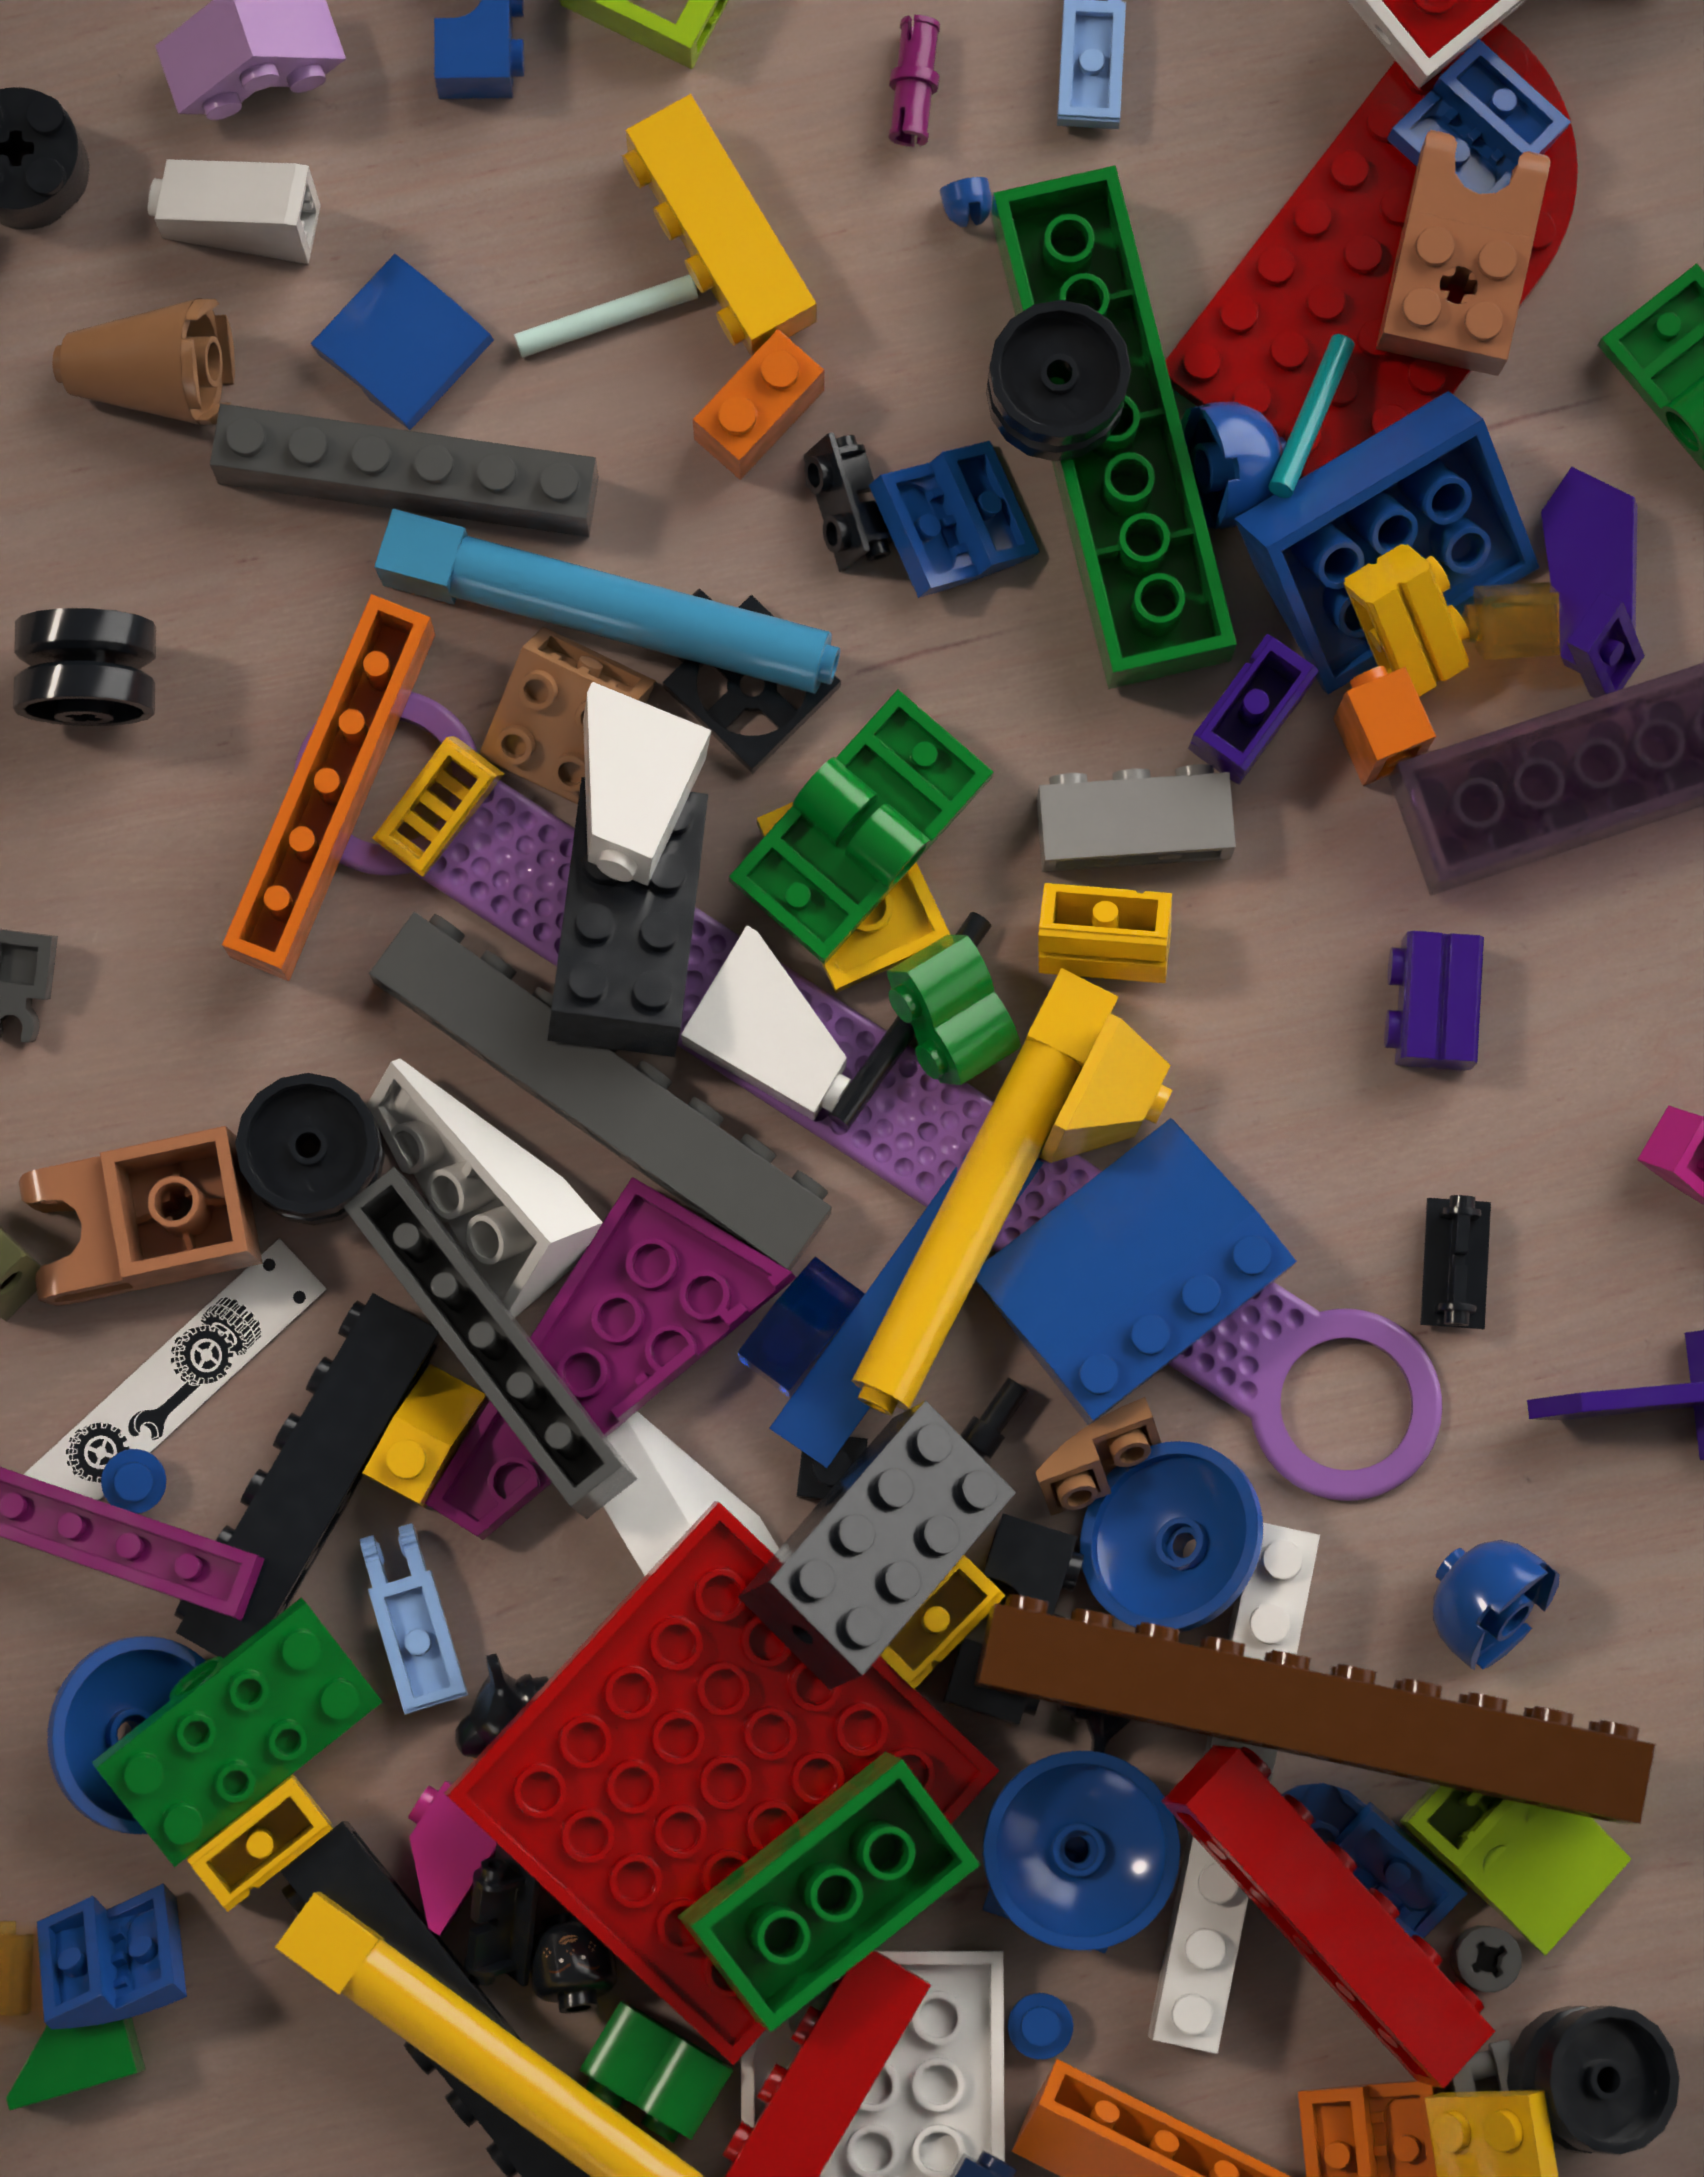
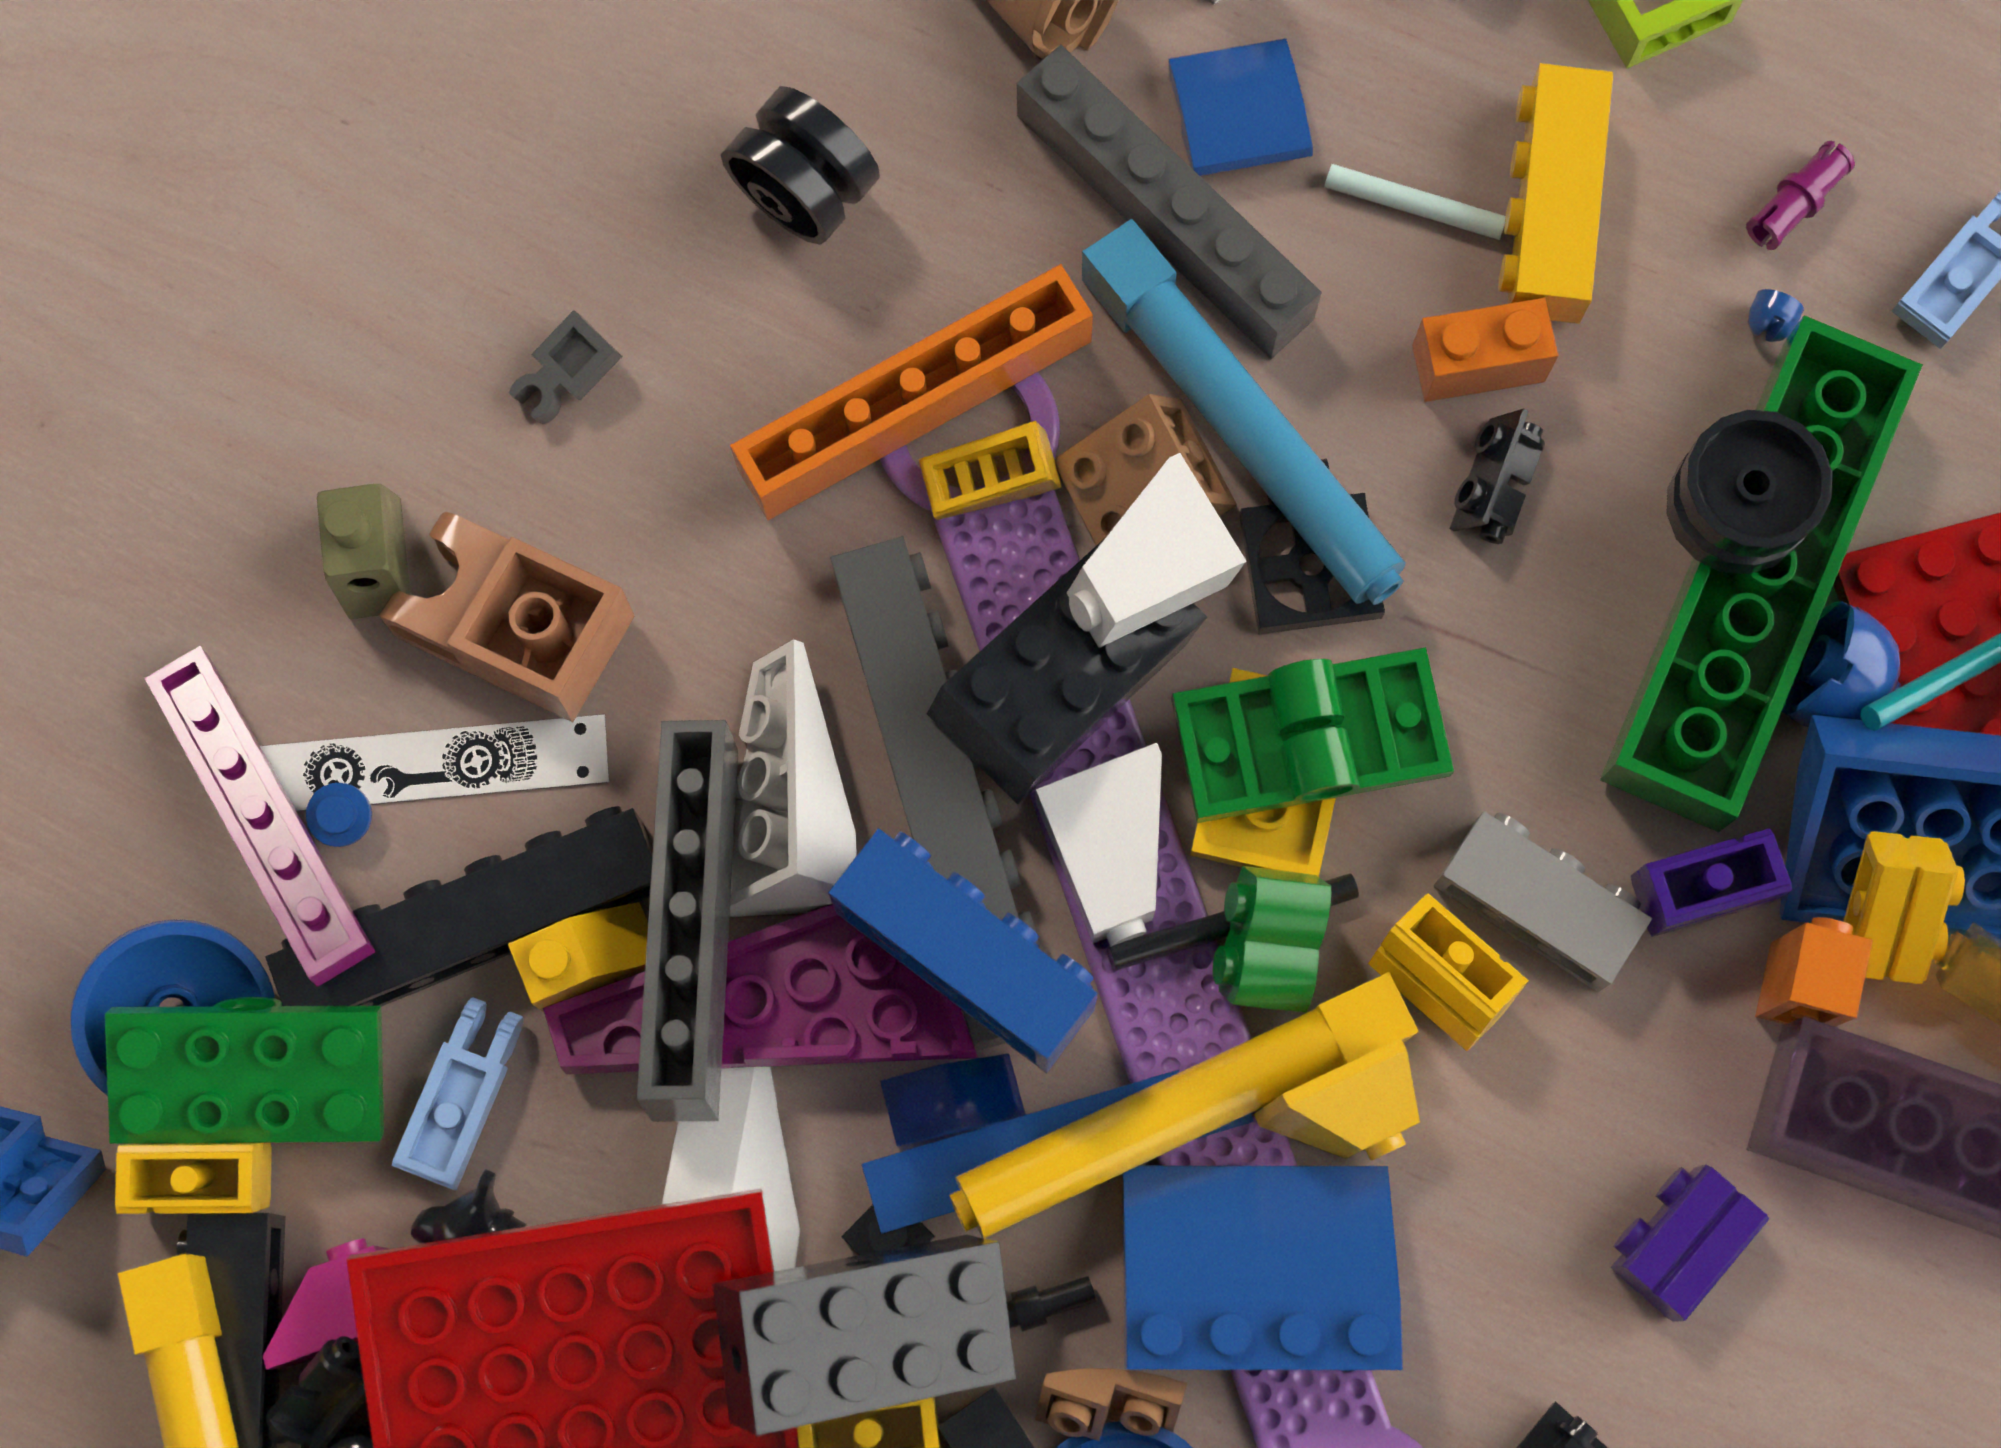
camera: 45 degrees right, 5 degrees down
black wheel [235,1073,385,1226] -> none
blue slope [869,440,1040,598] -> none
none -> blue brick [828,828,1098,1074]

